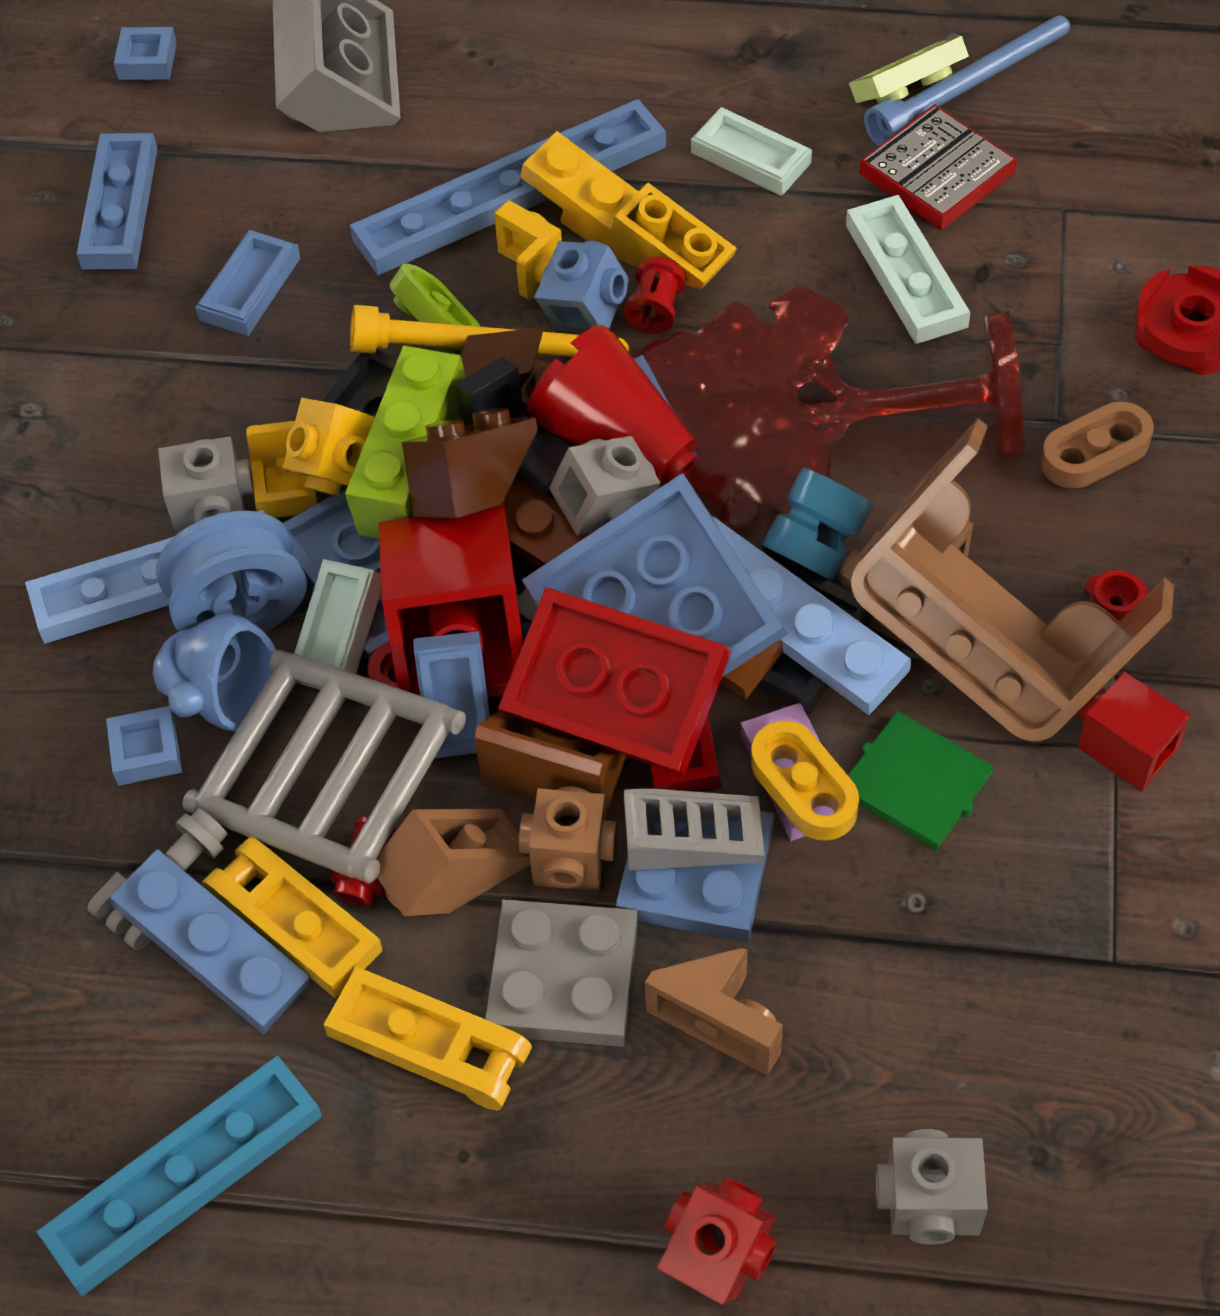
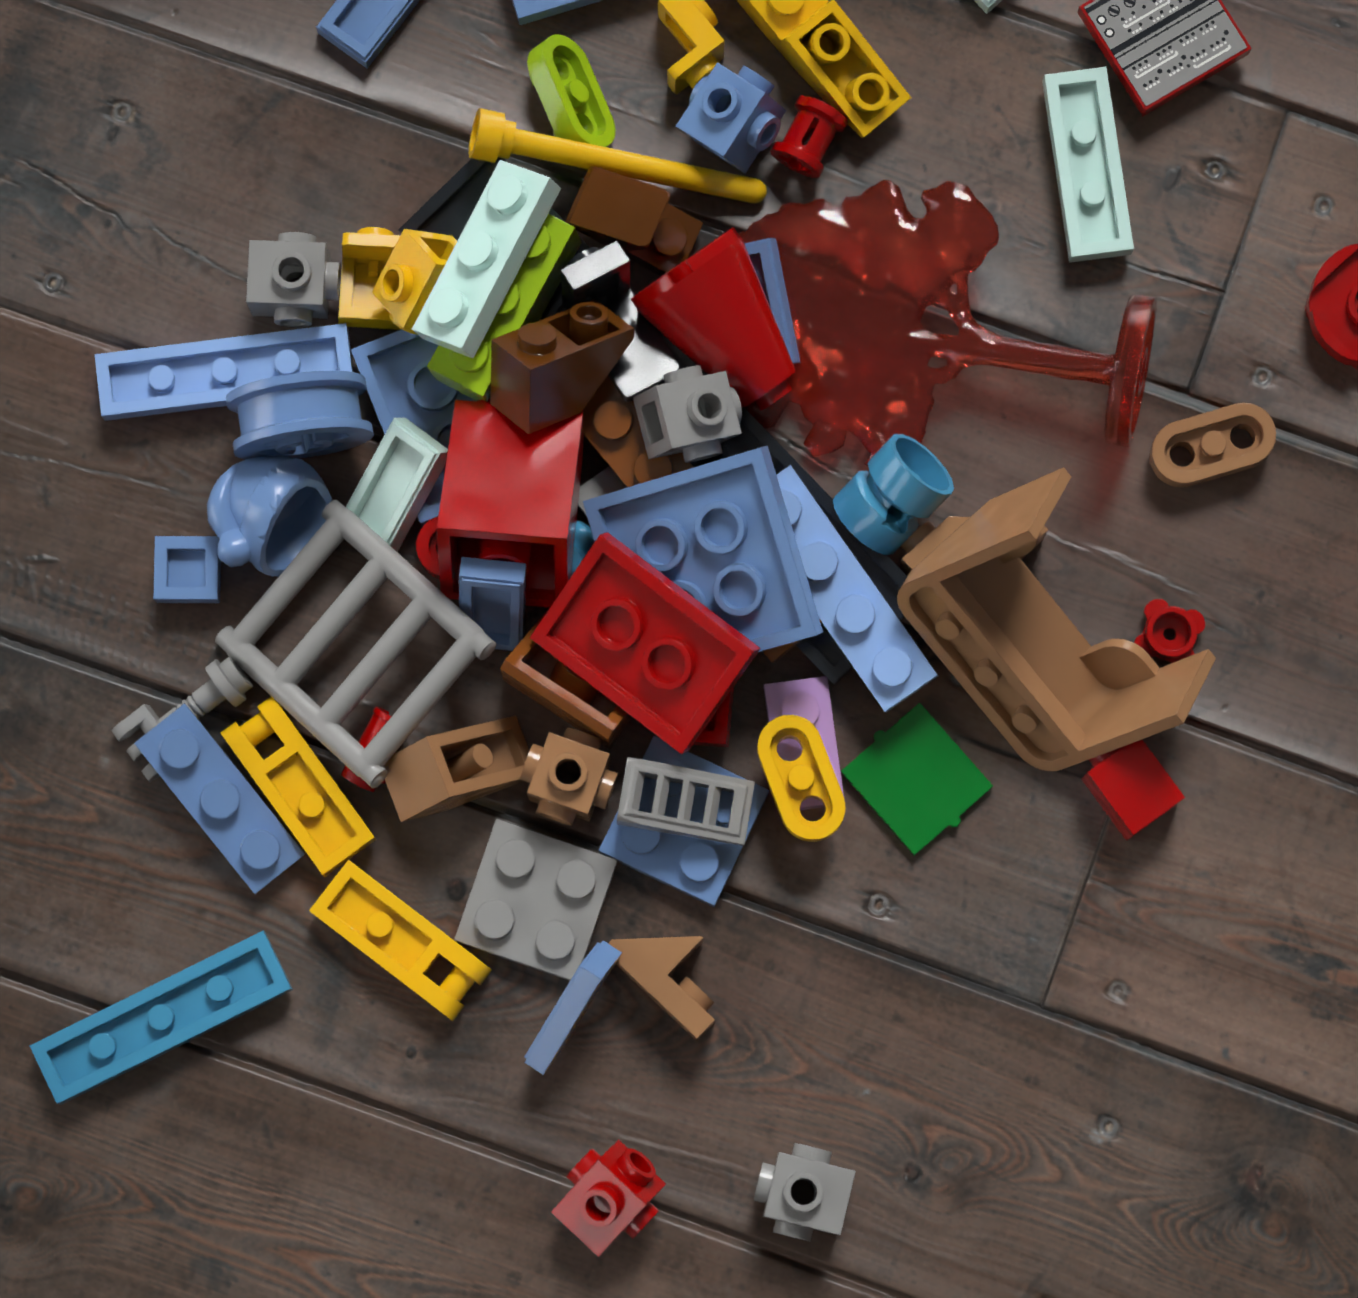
camera: 10 degrees right, 25 degrees up
none -> light aqua plate [412,160,561,358]
none -> medium blue tile [524,941,622,1075]

